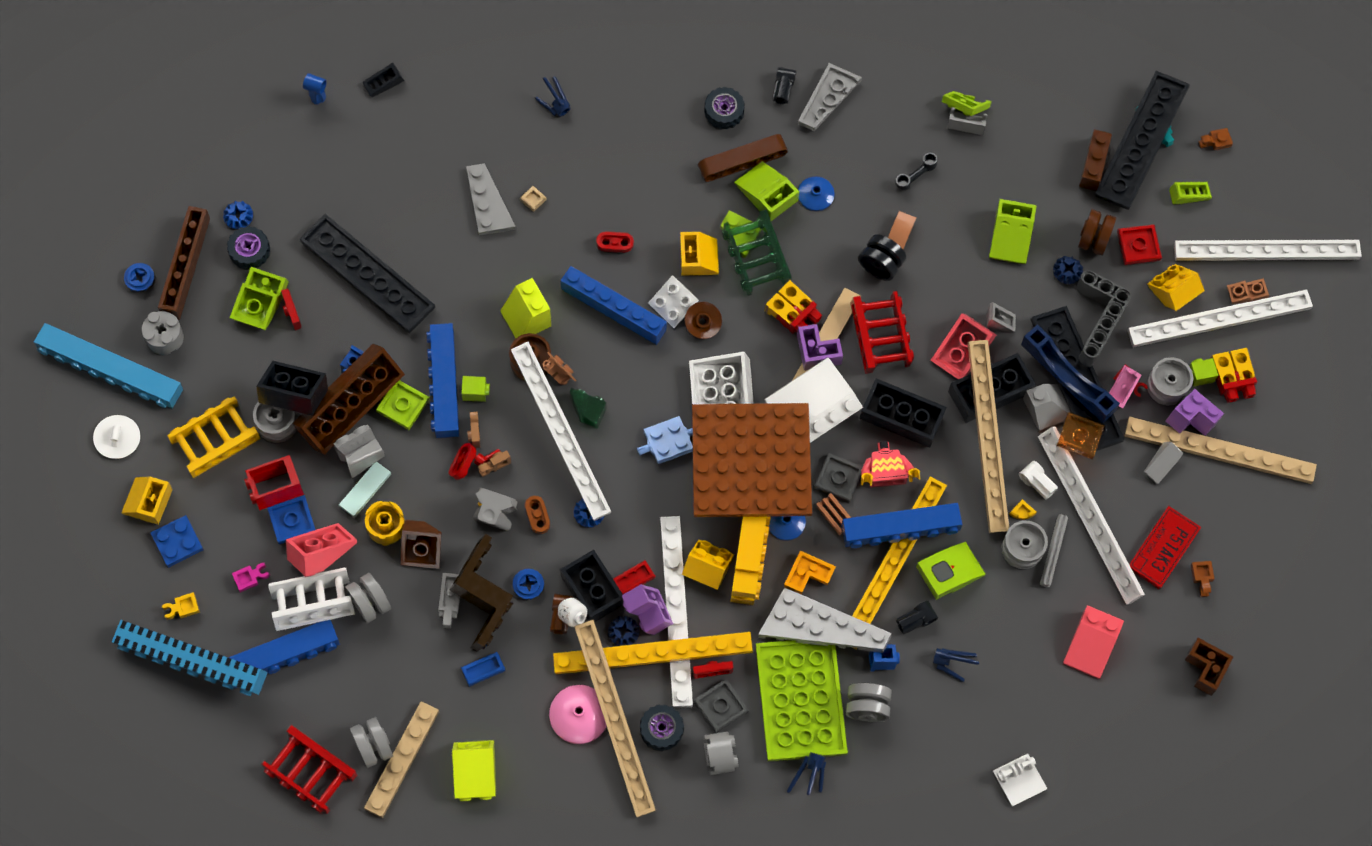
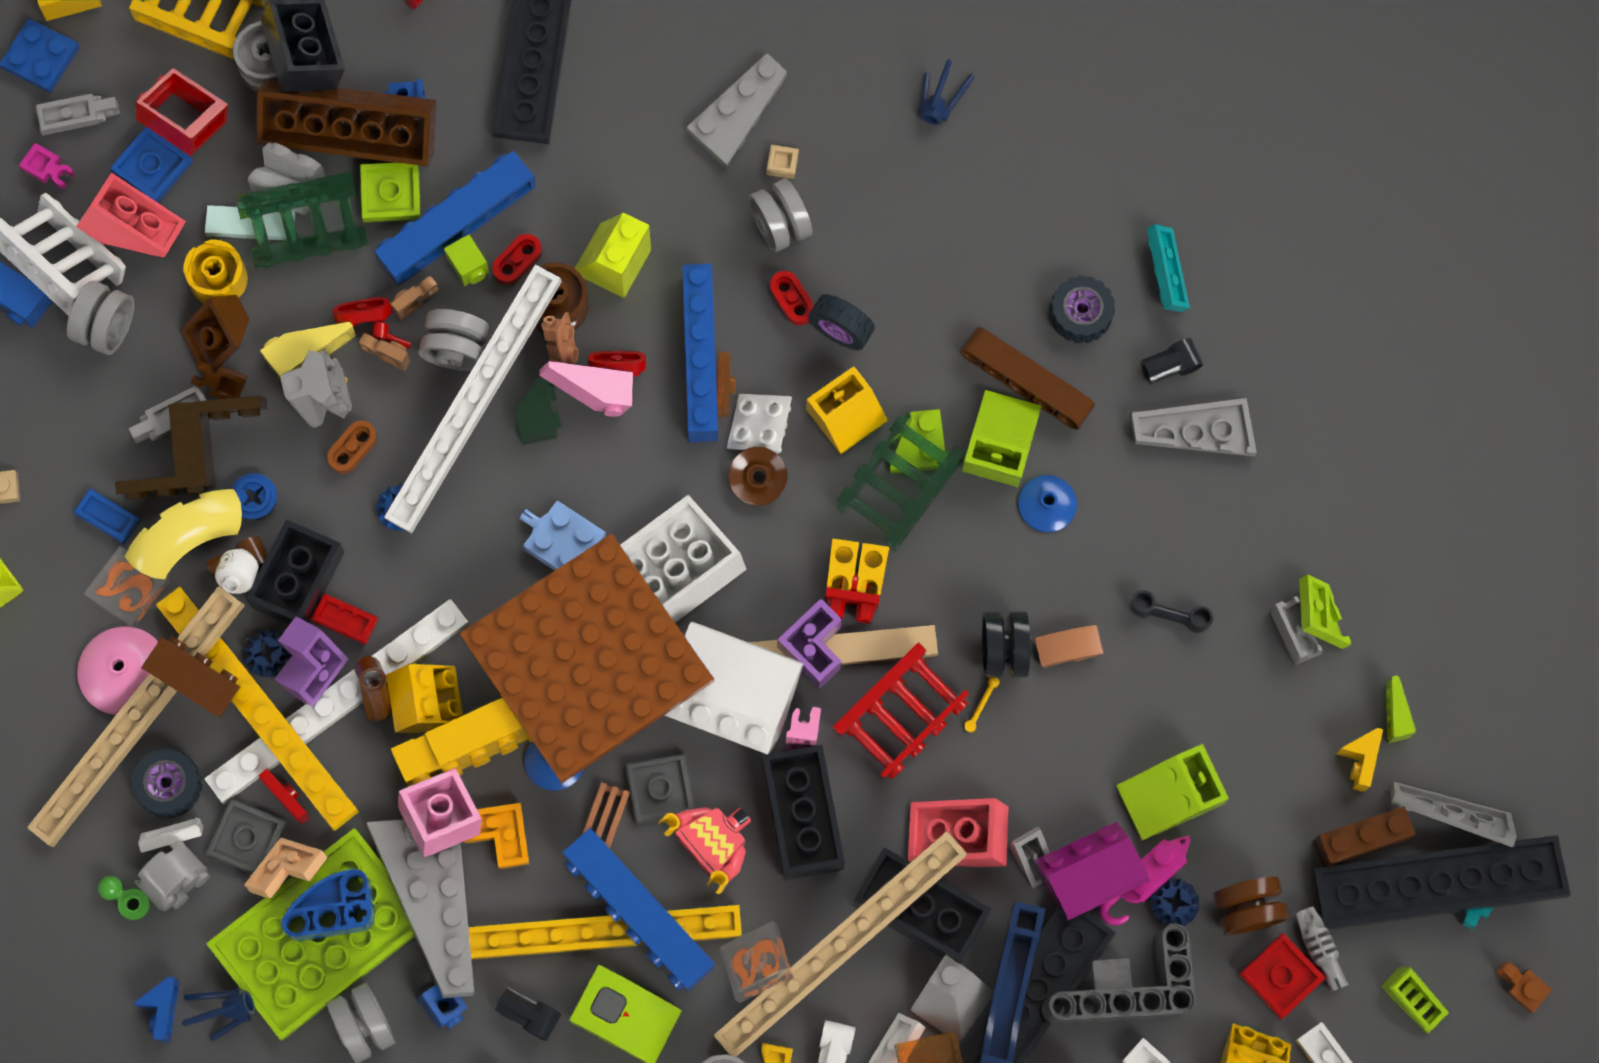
camera: 55 degrees right, 5 degrees up
none -> light grey hinge [36,94,120,135]
none -> clear tile [84,546,170,627]
none -> bright green plate [97,876,150,920]
none -> light yellow brick [125,489,242,580]
none -> blue slope [133,977,180,1043]
none -> white tile [138,818,203,853]
none -> reddish brown brick [141,635,241,718]
none -> reddish brown plate [191,362,248,399]
none -> clear green fence [236,171,368,268]
none -> light nougat plate [244,838,327,899]
none -> light yellow slope [260,322,356,381]
none -> blue beam [281,869,375,941]
none -> reddish brown piece [355,656,392,721]
none -> bright pink brick [398,768,482,858]
none -> light grey wheel [418,309,490,371]
none -> red plate [493,234,542,285]
none -> bright pink slope [539,361,633,417]
none -> red plate [588,351,647,377]
none -> clear orange plate [717,352,736,417]
none -> clear tile [720,920,793,1003]
none -> light grey wheel [748,178,813,252]
none -> bright pink hinge [785,707,821,750]
none -> black wheel [808,294,875,351]
none -> yellow hinge [964,677,1000,733]
none -> magenta slope [1035,821,1150,920]
none -> flat silver panel [1092,958,1132,990]
none -> dark pink plate [1098,835,1191,926]
none -> teal plate [1147,224,1190,312]
none -> light grey hinge [1296,906,1349,992]
none -> yellow slope [1336,728,1383,792]
none -> lime slope [1386,675,1416,743]
none -> light grey wing [1390,781,1517,847]

